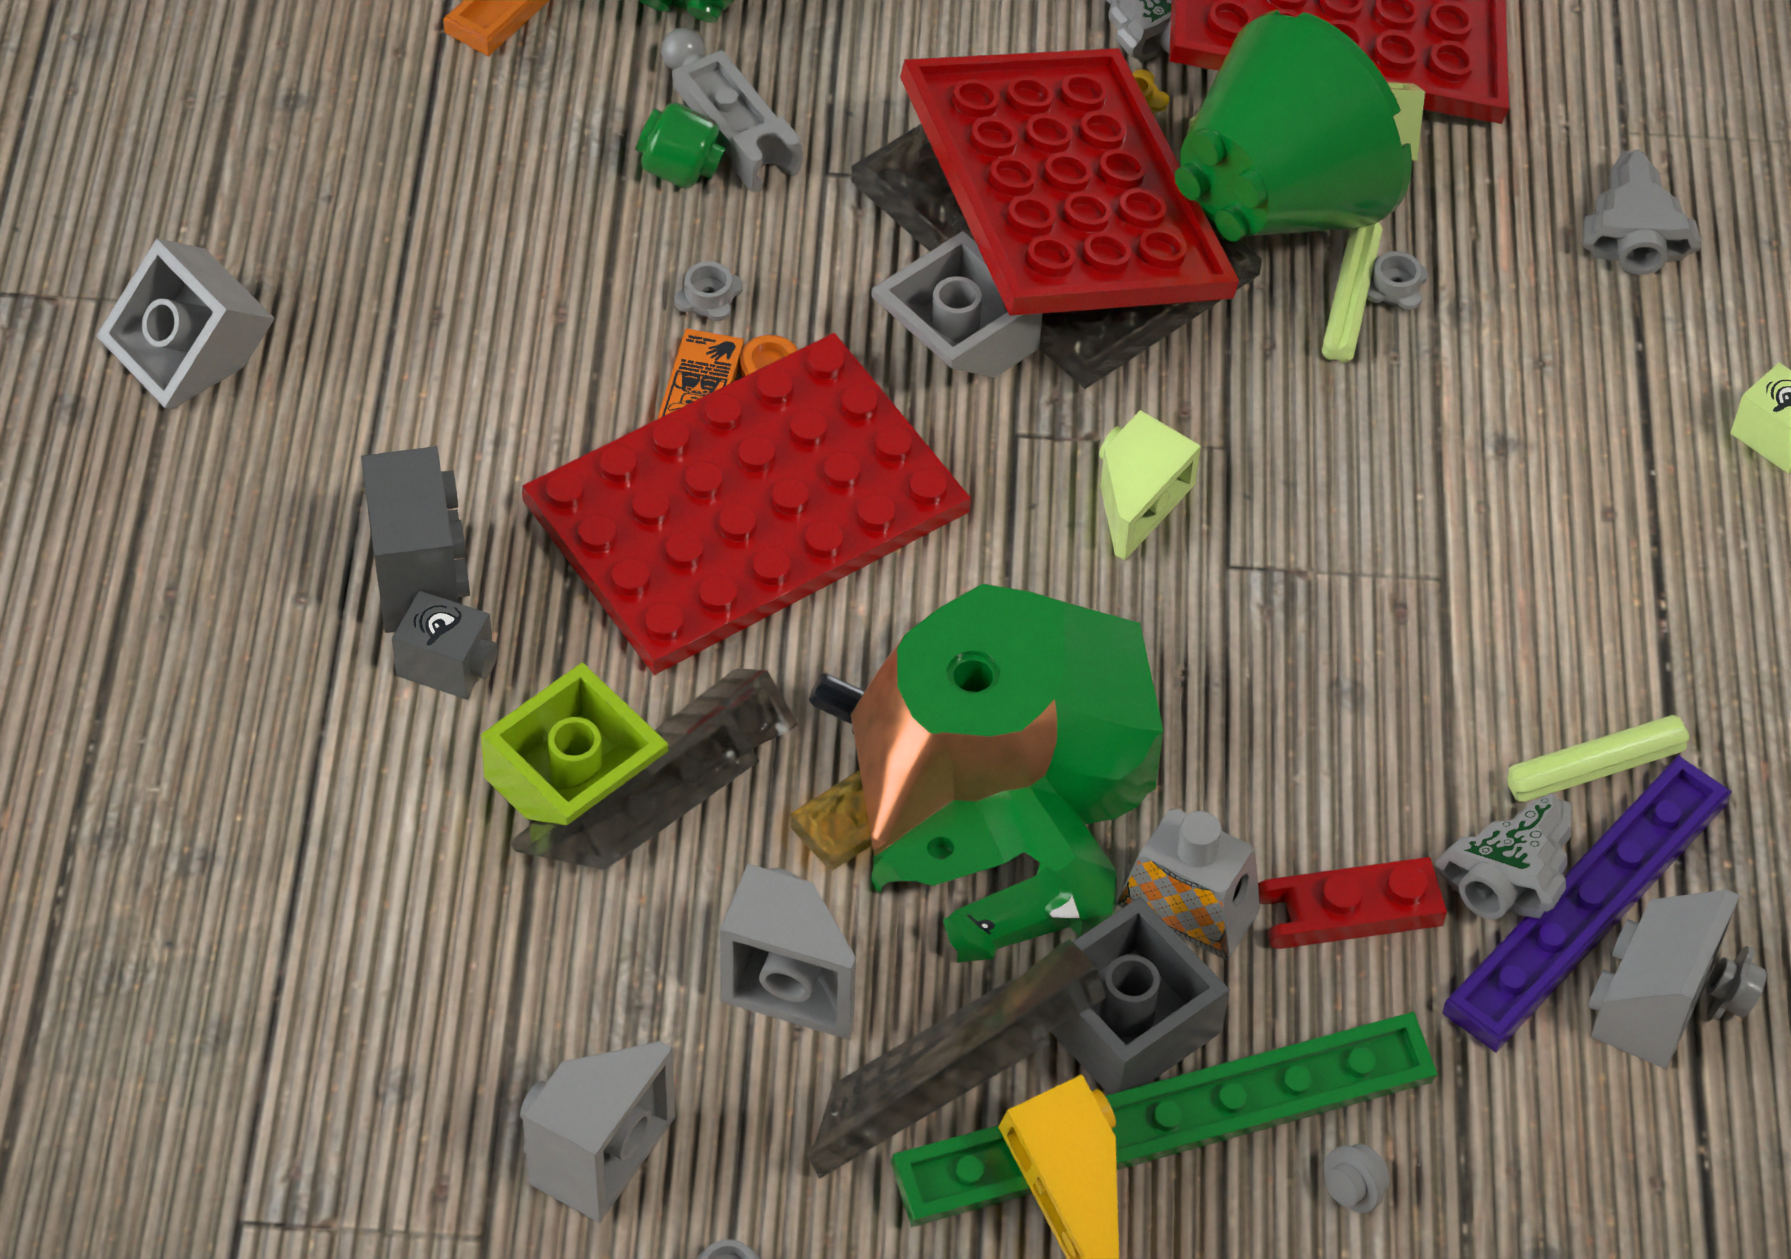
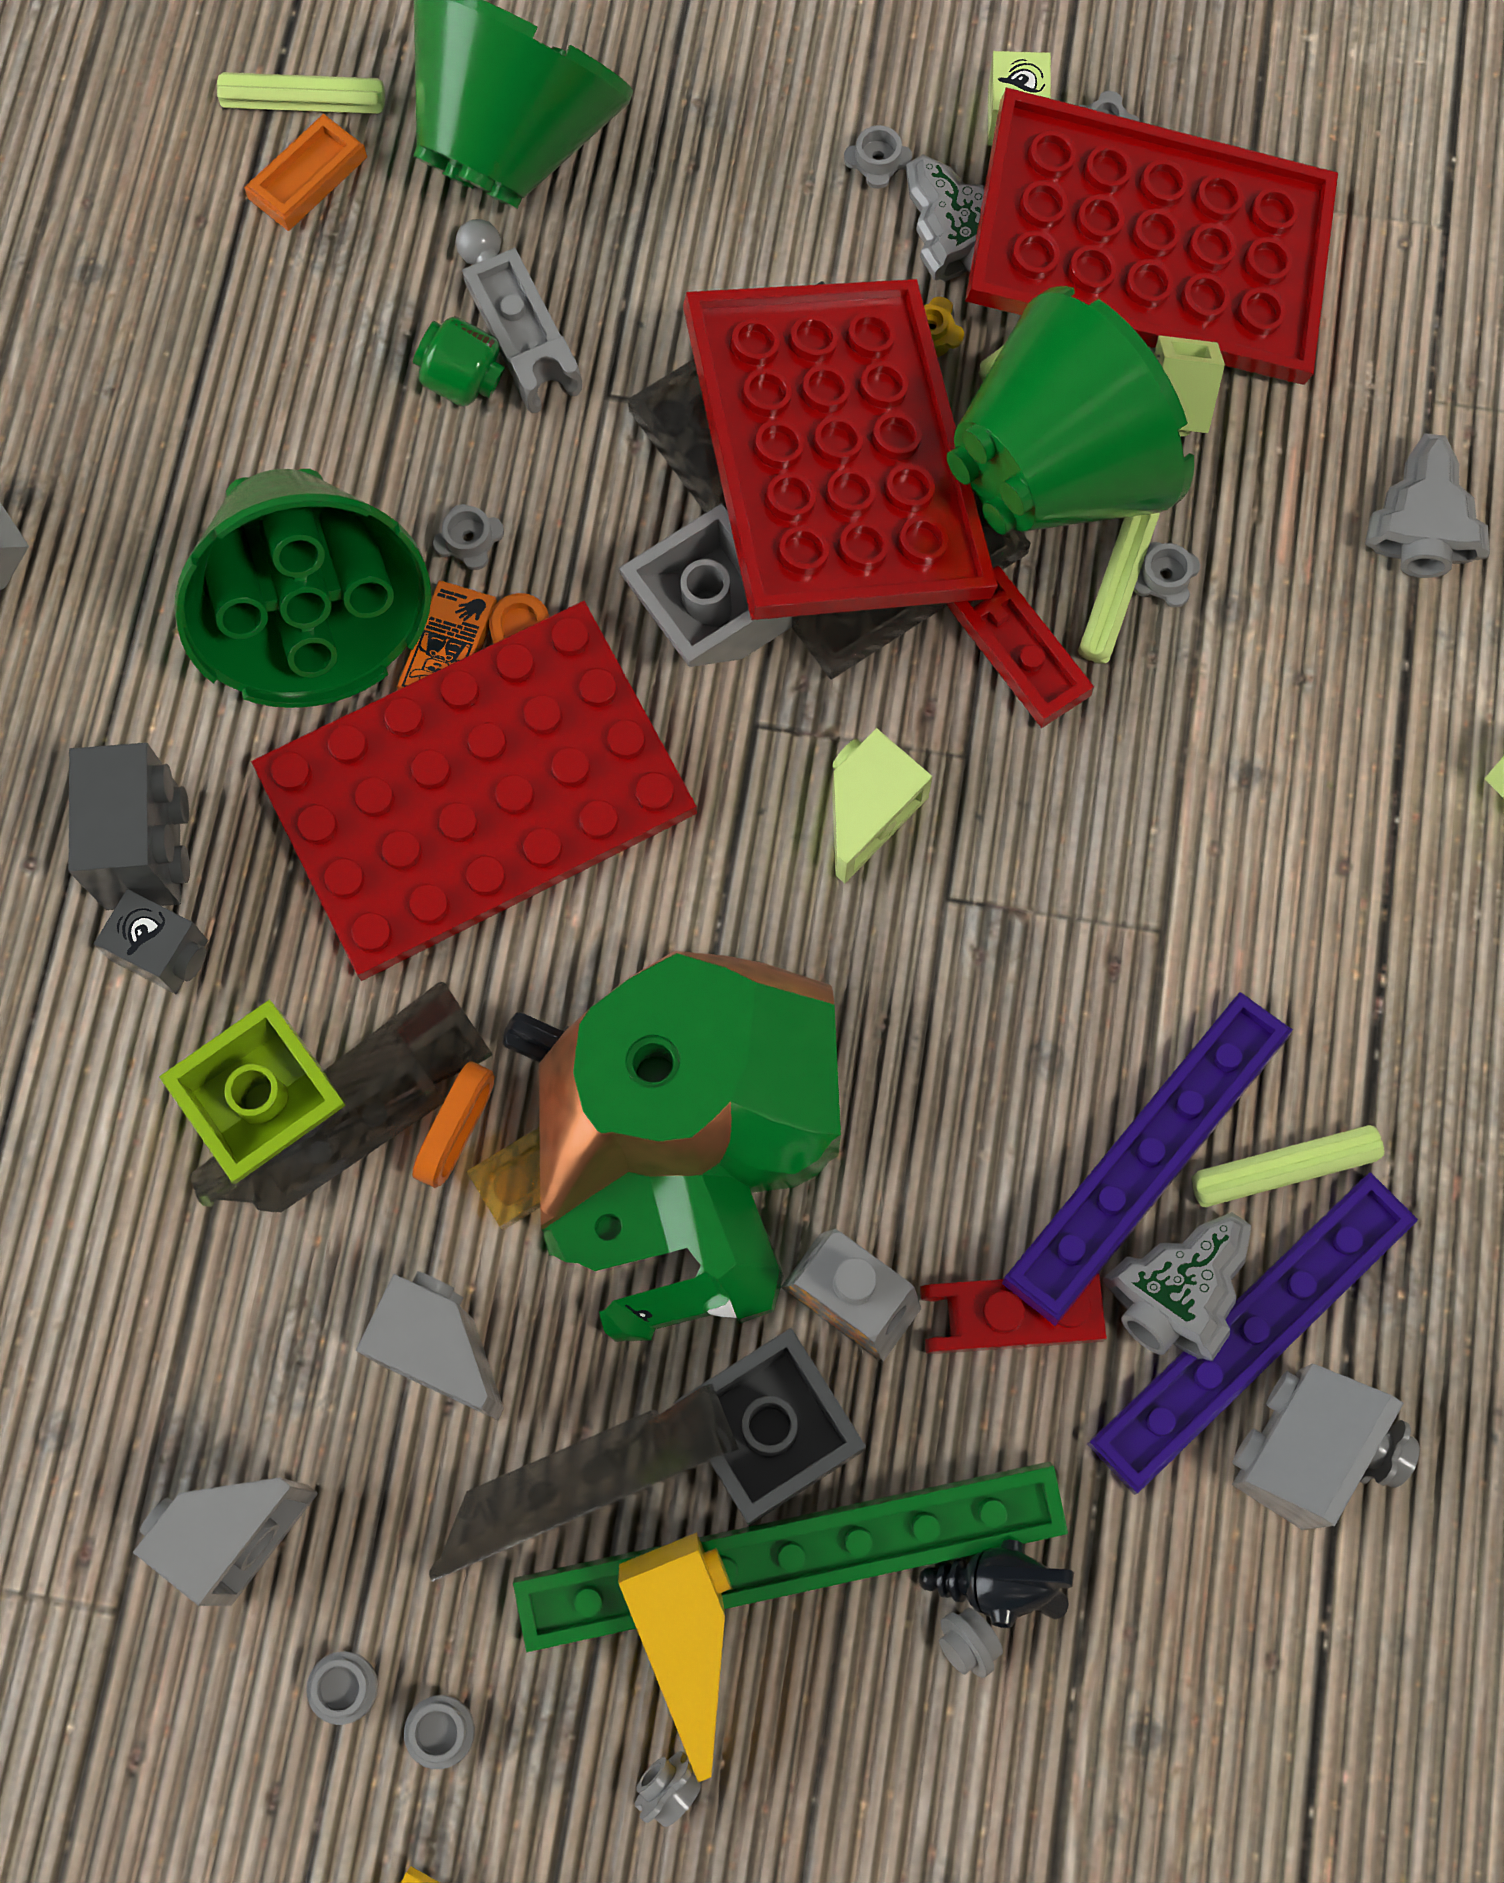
camera: 10 degrees right, 20 degrees up
none -> green cone [174,468,431,708]
none -> orange tile [412,1061,495,1188]
none -> black piece [919,1539,1074,1628]
none -> red hinge [947,565,1094,729]
none -> dark purple tile [1002,992,1293,1326]

